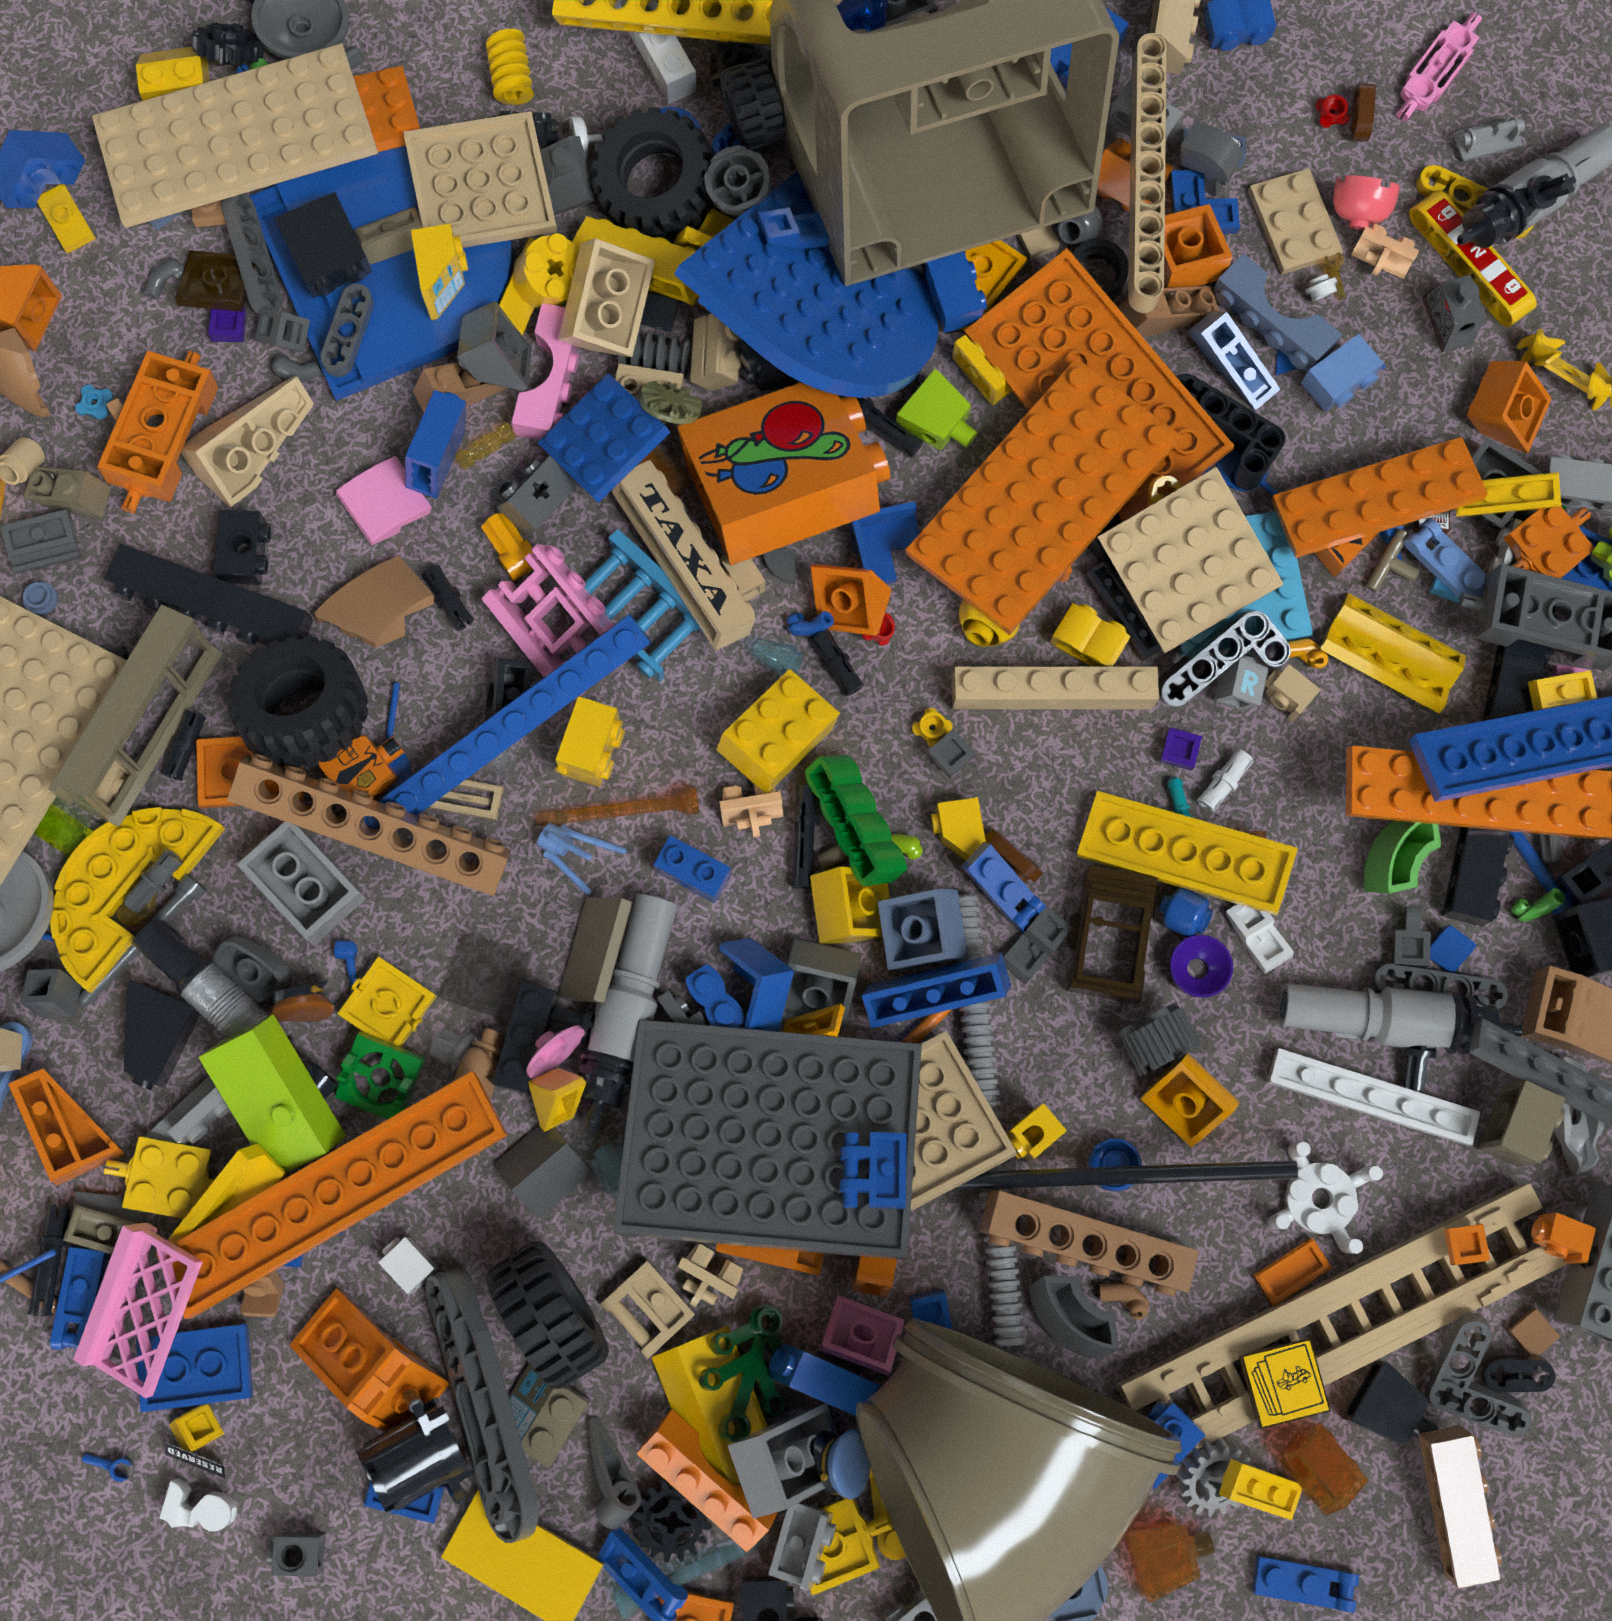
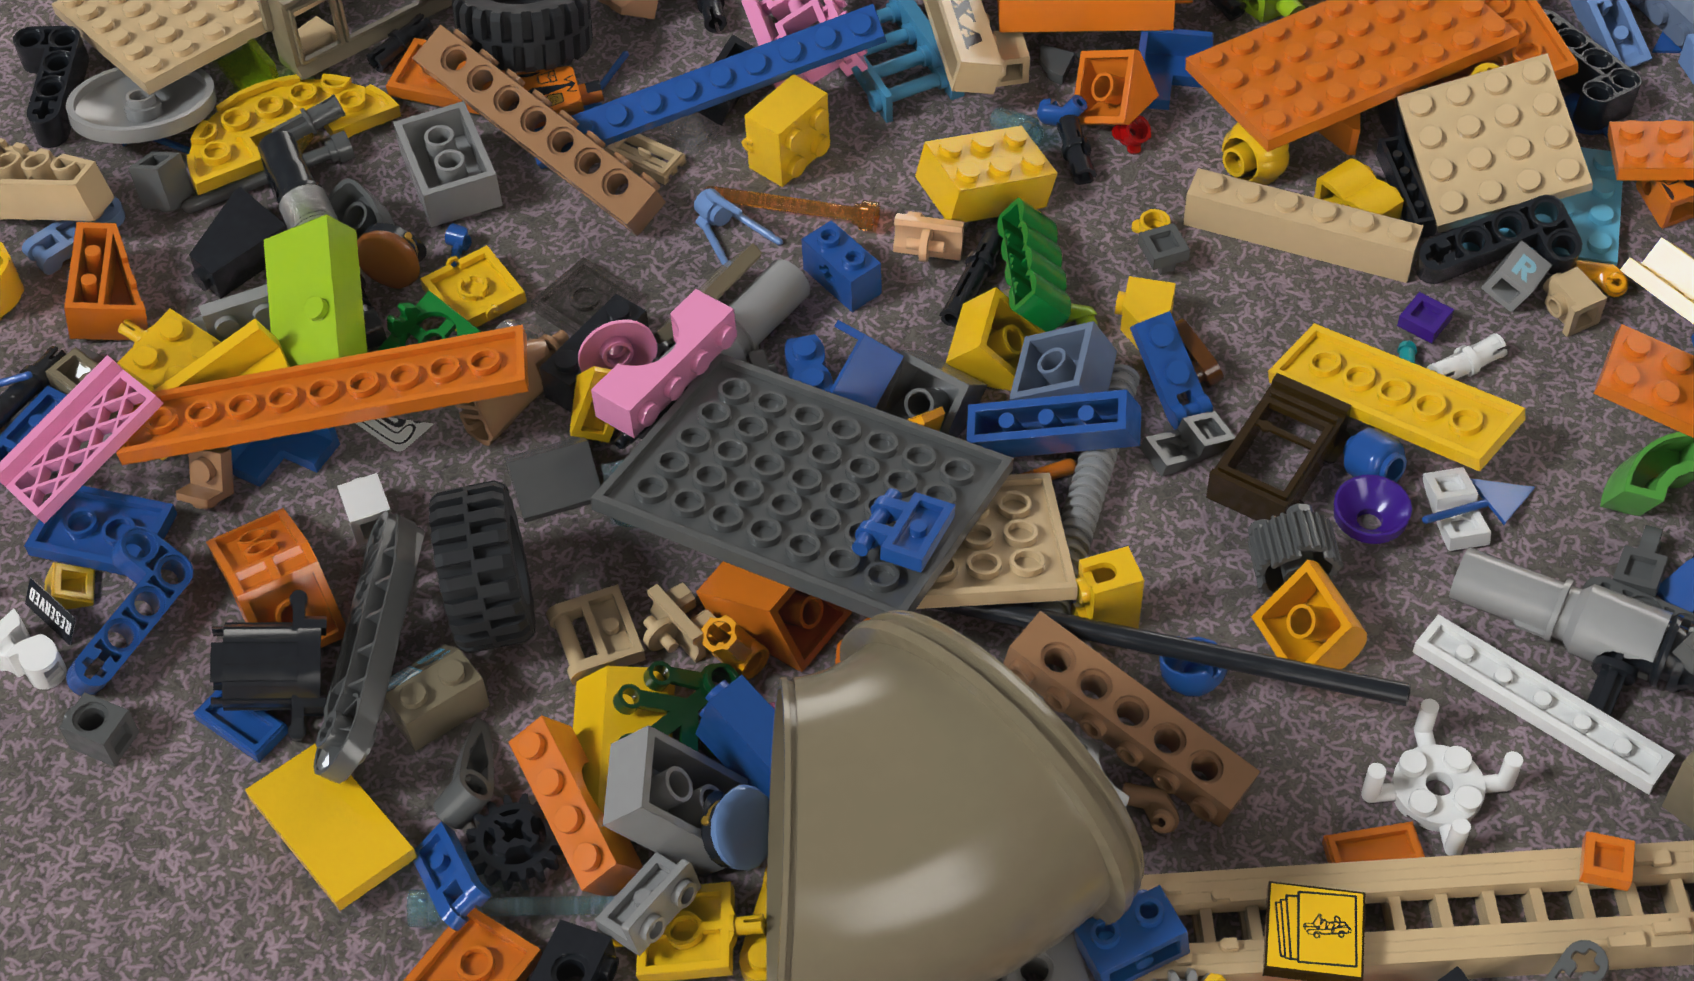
camera: 30 degrees right, 25 degrees down
none -> blue beam [66,526,194,696]
none -> bright pink arch [591,289,737,438]
none -> light orange piece [701,615,770,680]
none -> piece [1422,478,1535,525]

